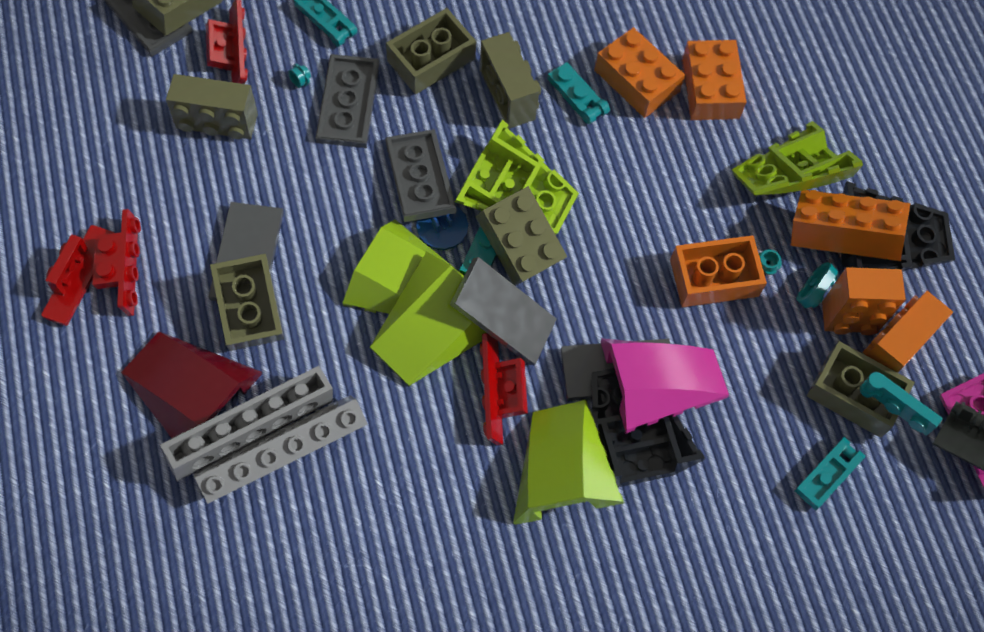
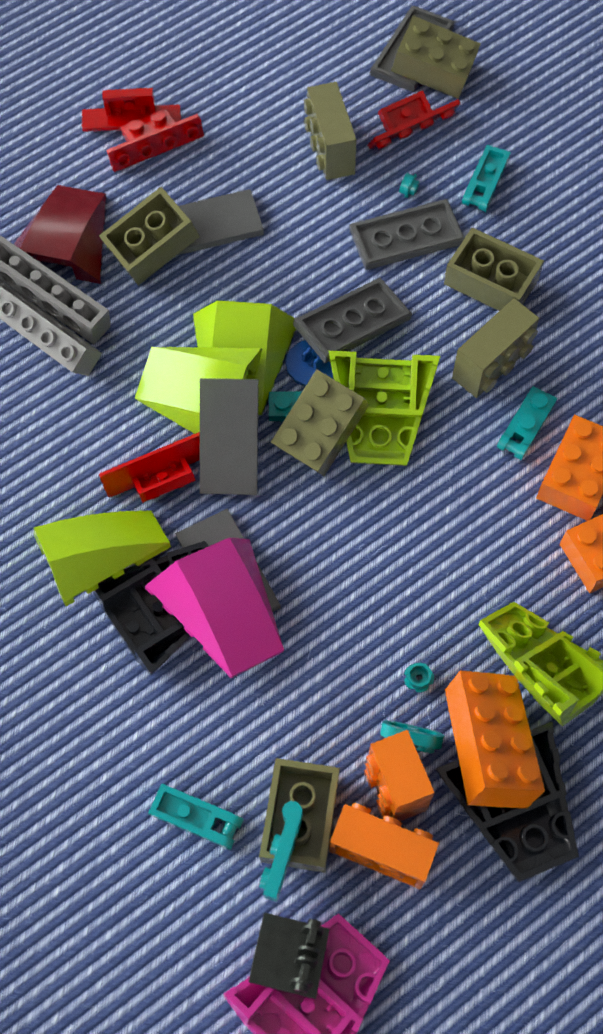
camera: 75 degrees right, 0 degrees up
orange brick [670,235,767,307] -> none

